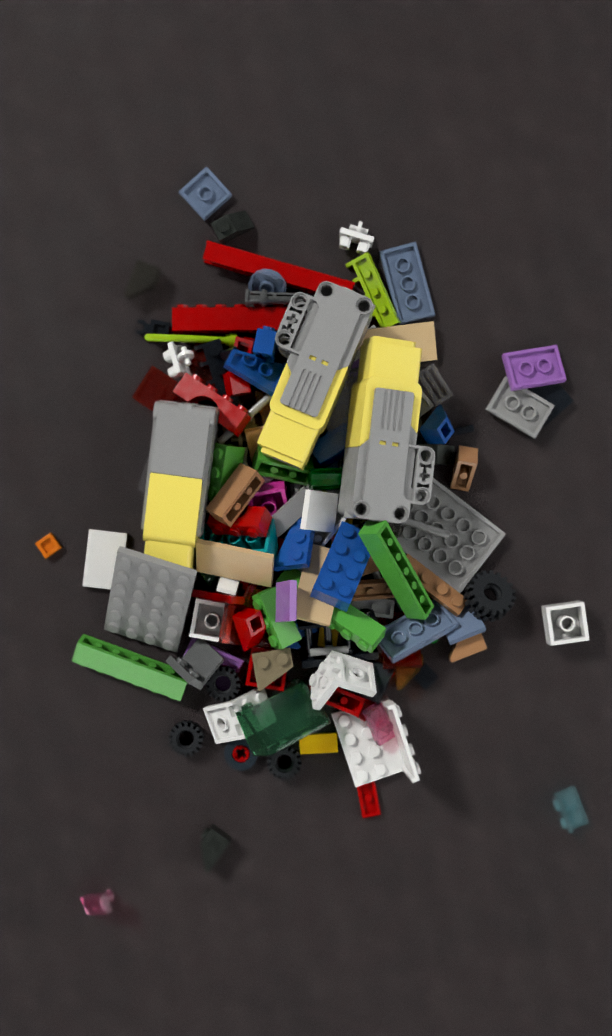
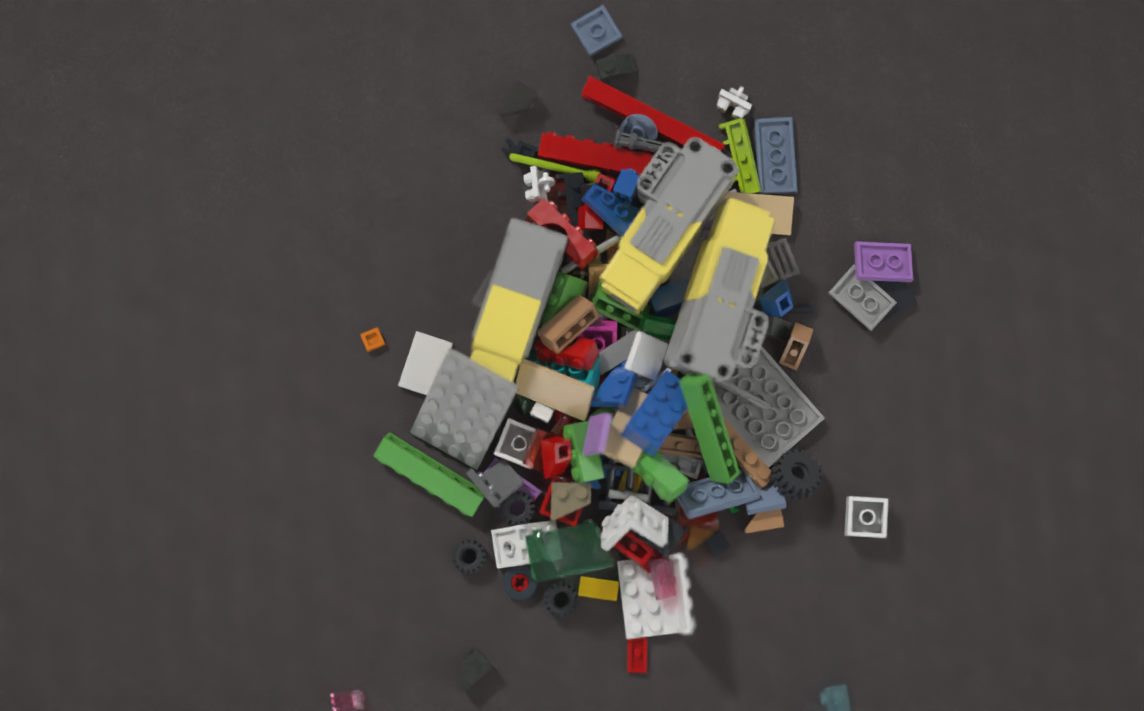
camera: 15 degrees right, 5 degrees down
clear red tile [132,365,179,411] -> none
red tile [191,589,245,605] -> none

